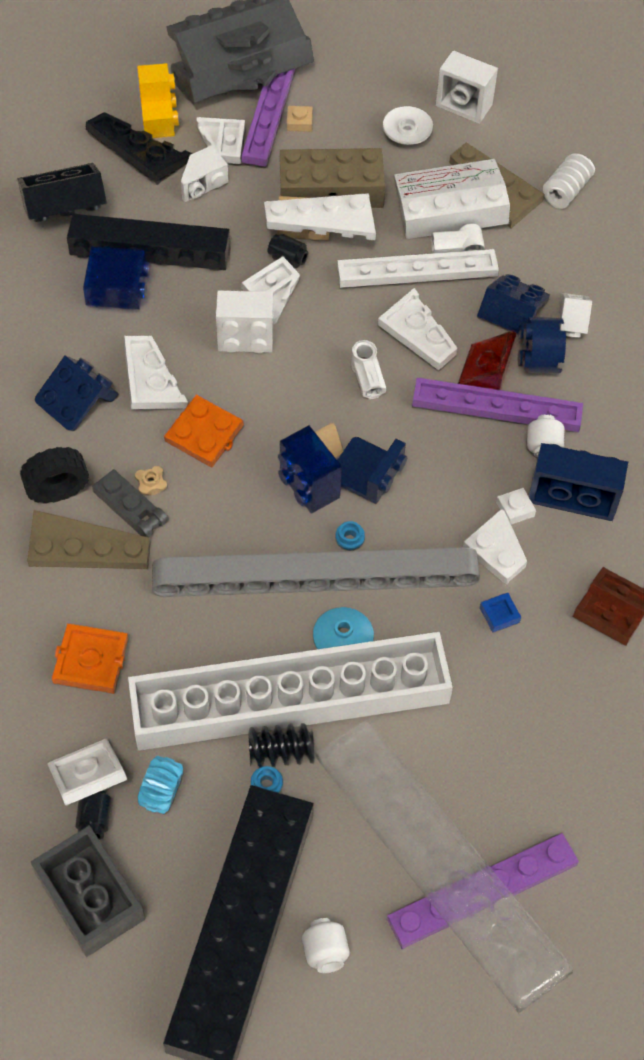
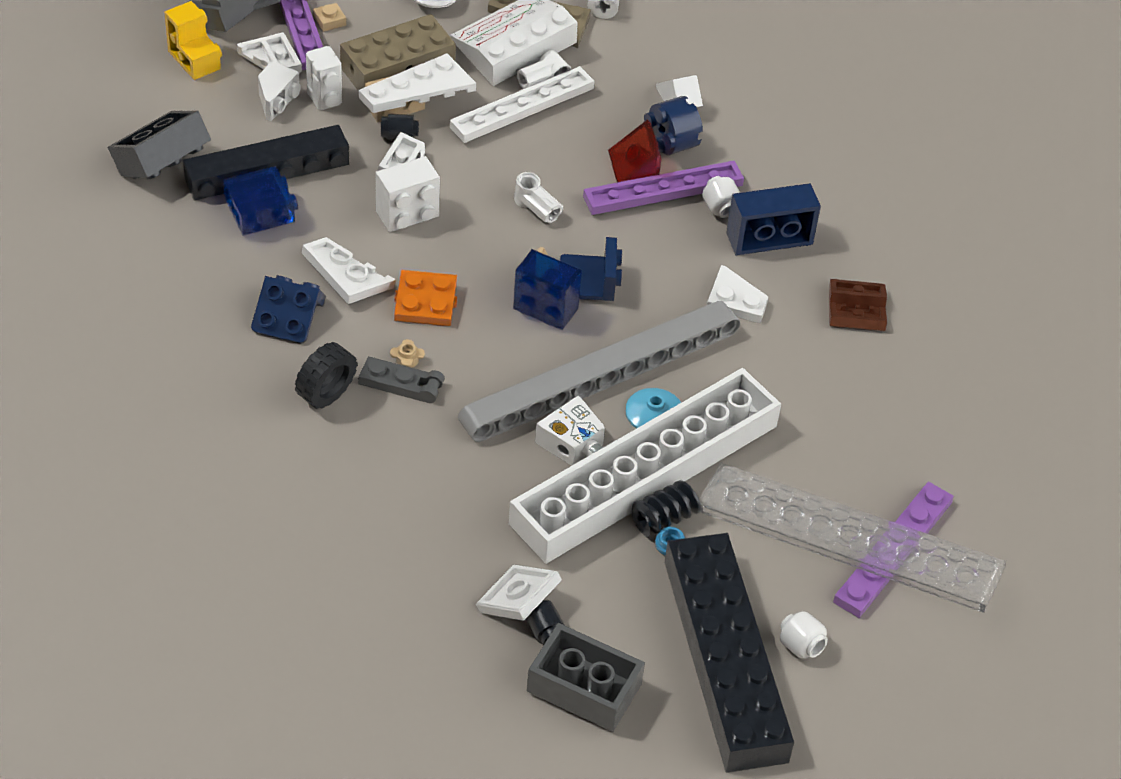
camera: 30 degrees left, 10 degrees down
dark tan wing [27,510,150,569] -> none
orange plate [52,623,128,694] -> none
black wing [86,112,192,182] -> none
medium azure gear [138,755,183,814] -> none
dark azure plate [335,521,365,550] -> none
white wing [378,288,458,370] -> none
dark blue bracket [477,274,550,334] -> none
blue plate [480,592,521,633] -> none
white plate [496,488,536,525] -> none
none -> white brick [306,46,342,110]
none -> white torso [535,396,605,465]

